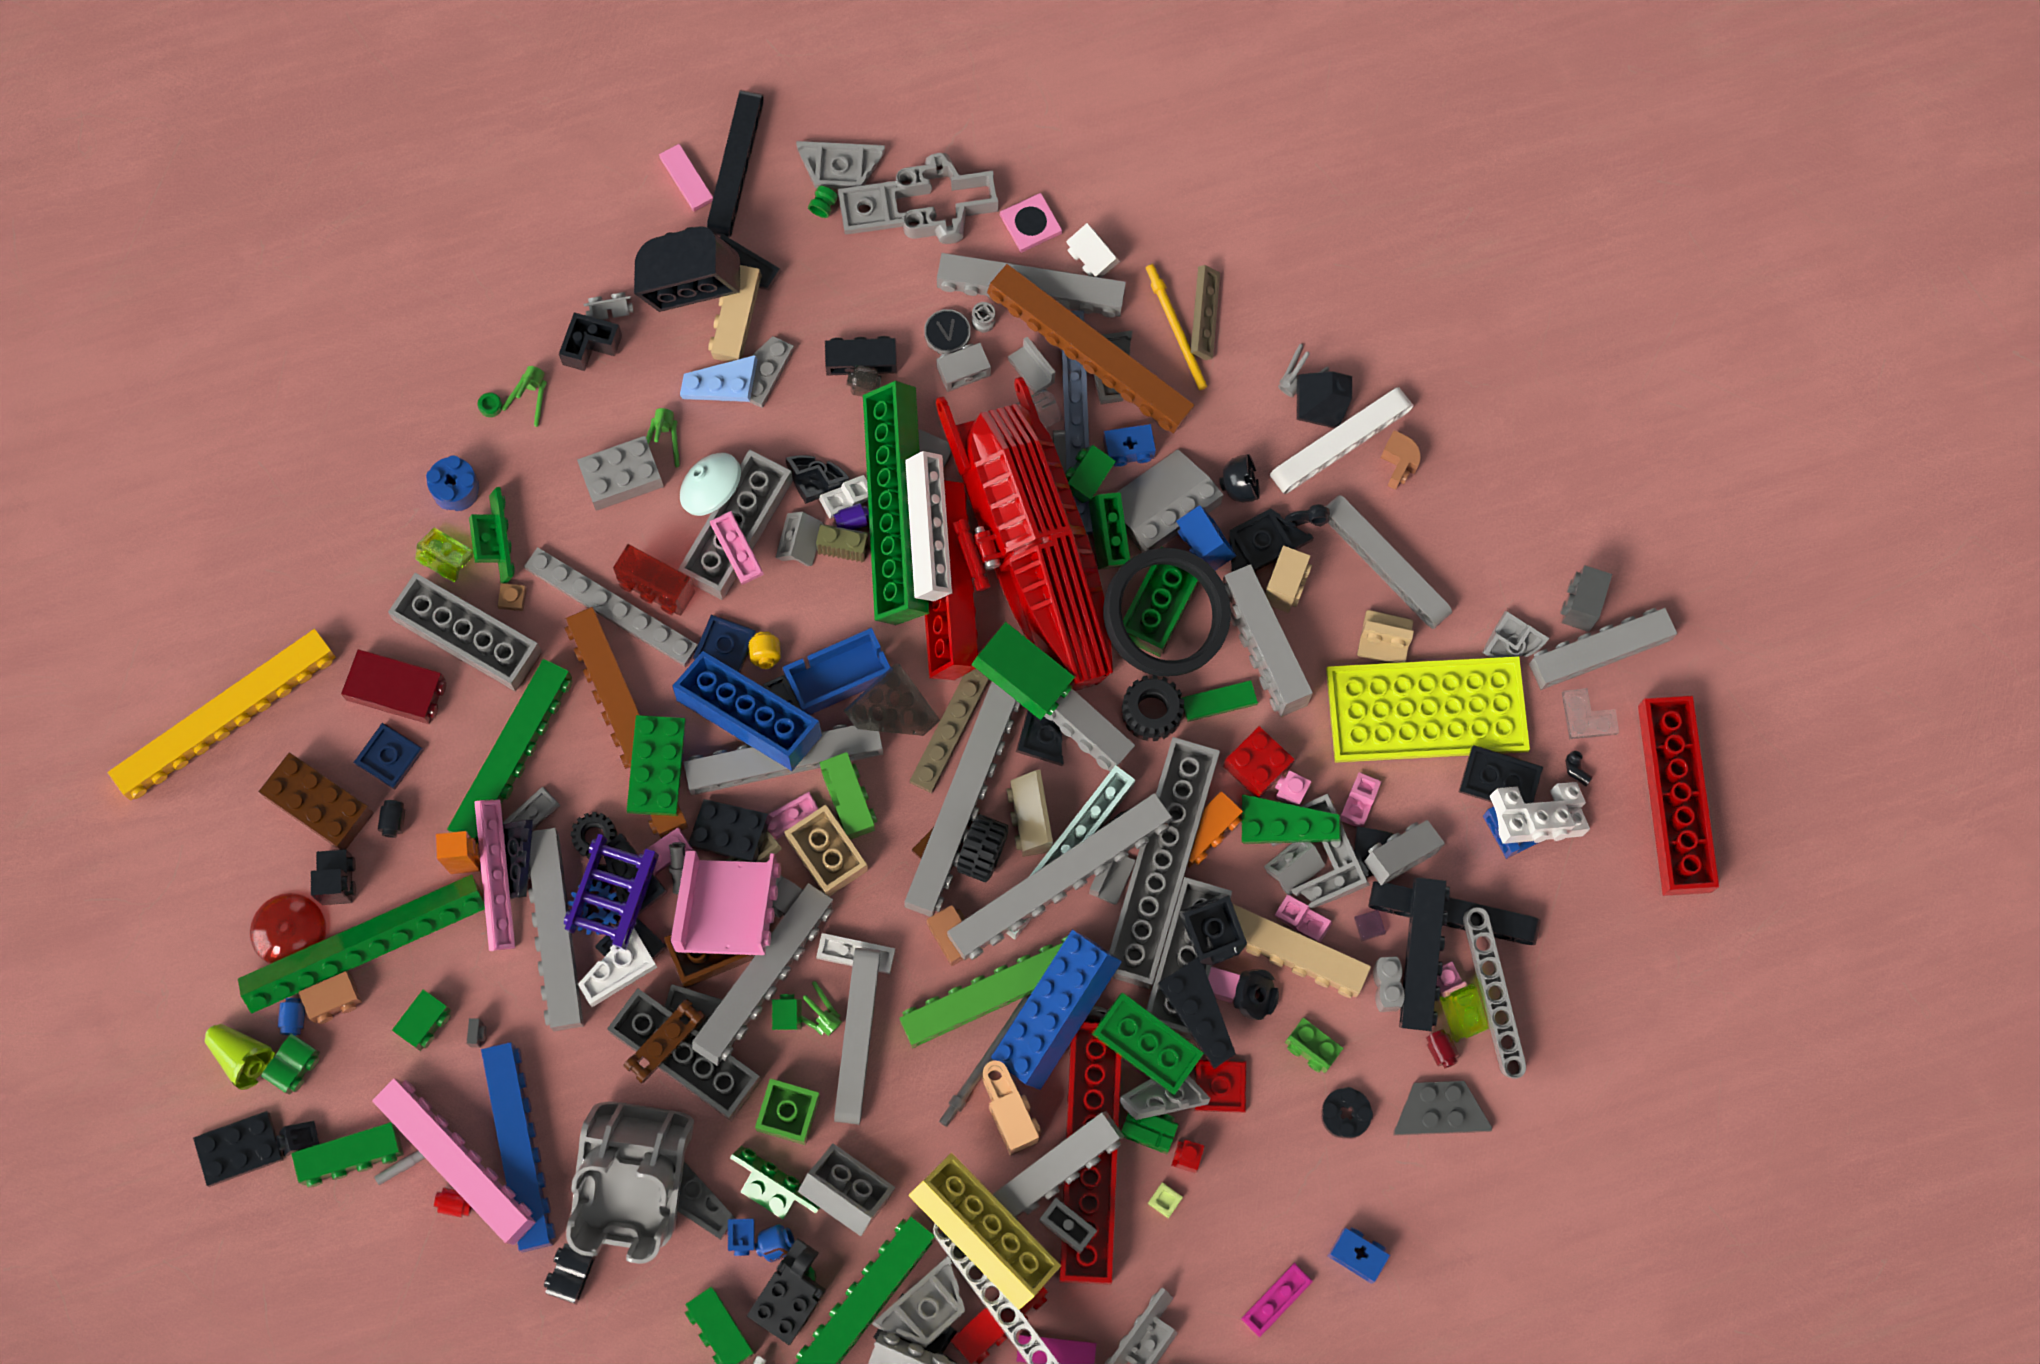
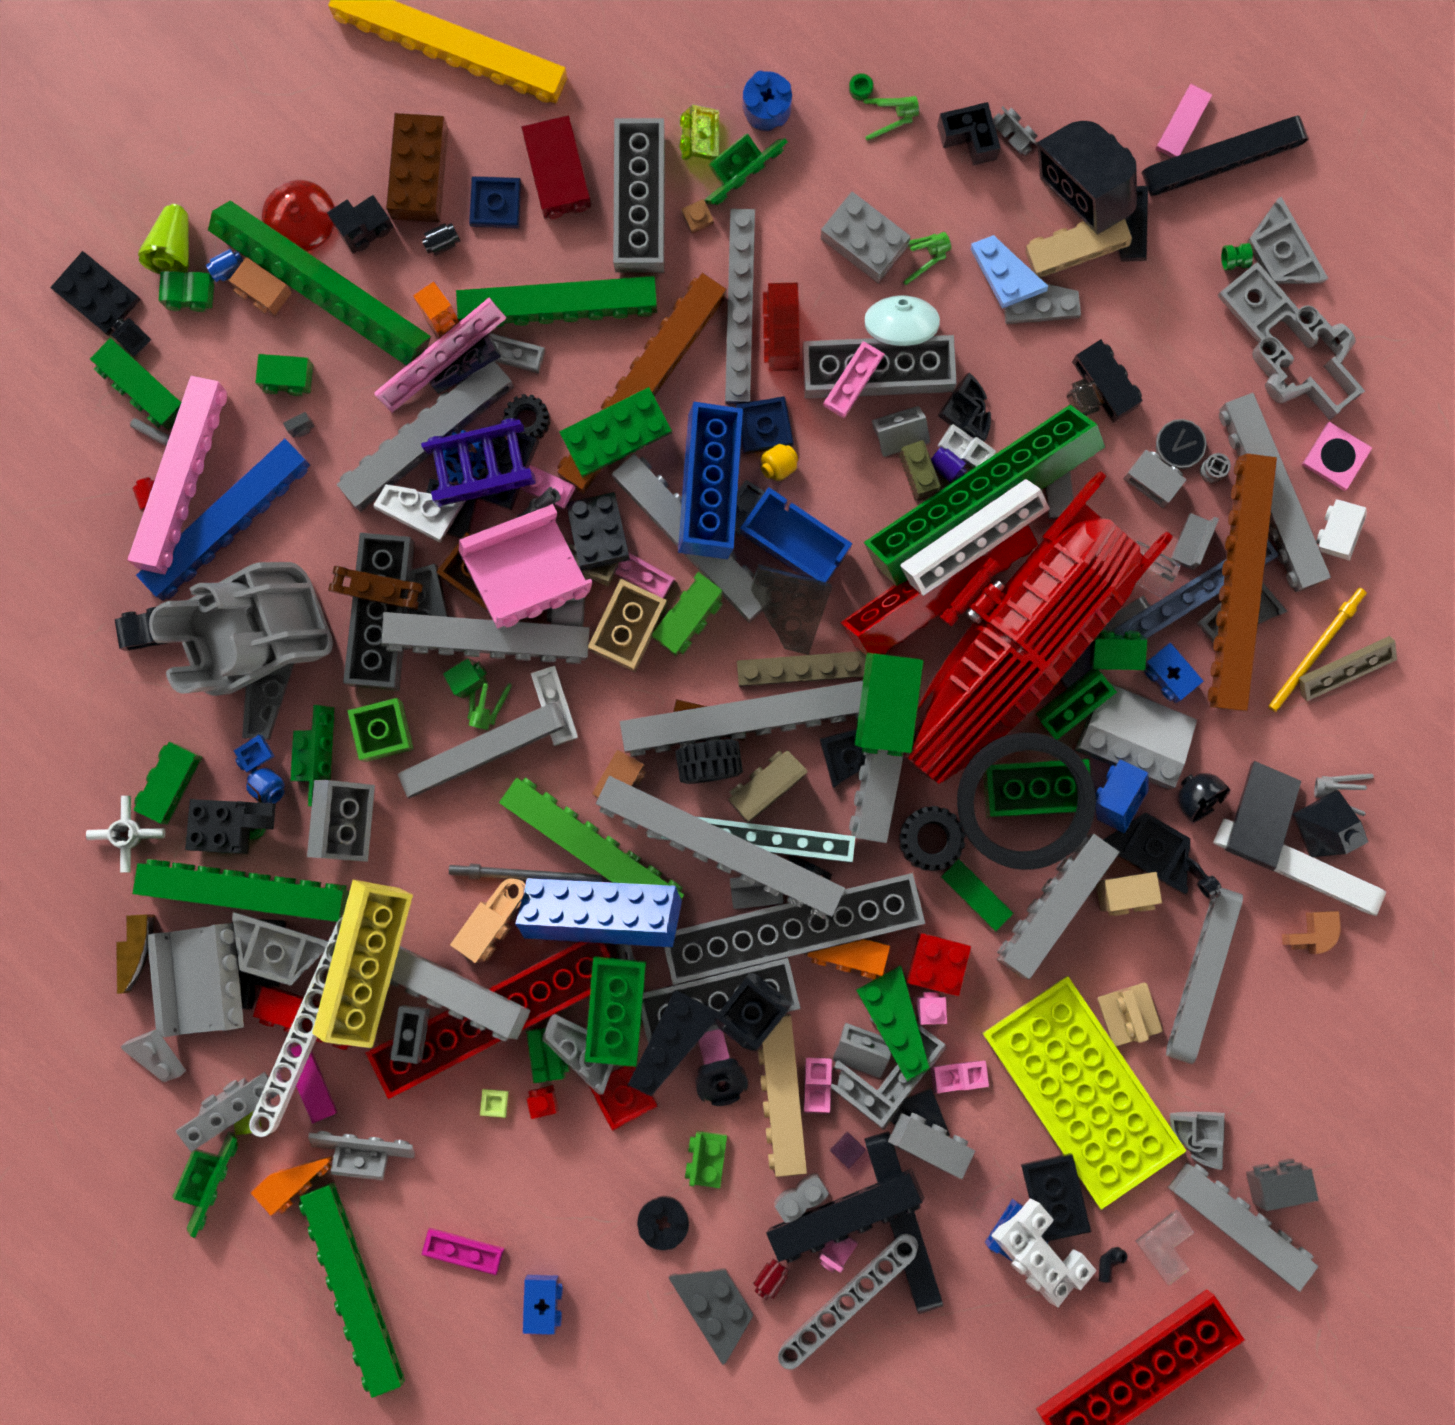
camera: 65 degrees right, 10 degrees up
clear neon green plate [1440,983,1489,1043] -> none
none -> black tile [1225,761,1301,871]

